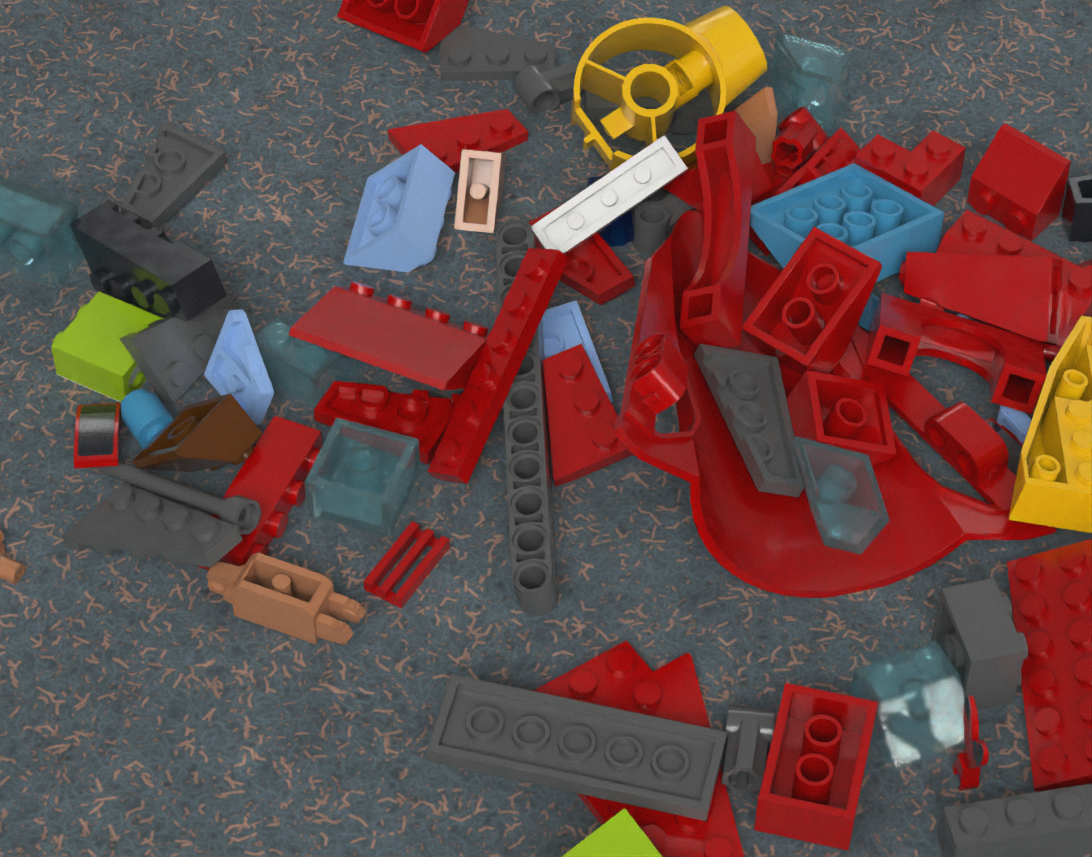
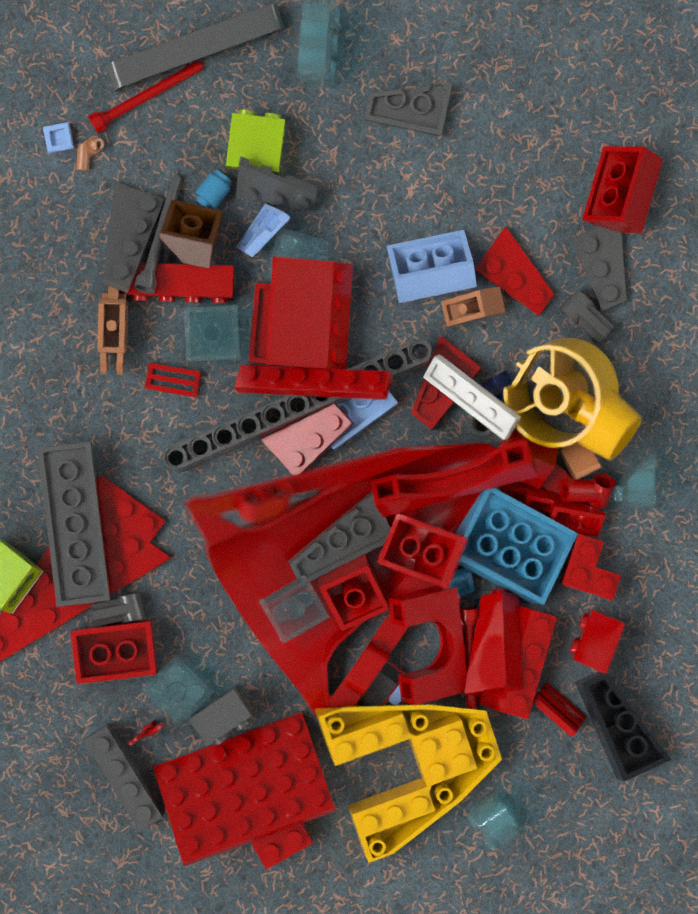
camera: 65 degrees right, 40 degrees up
black wedge [70,200,227,322] -> none
slope [74,403,122,469] -> none

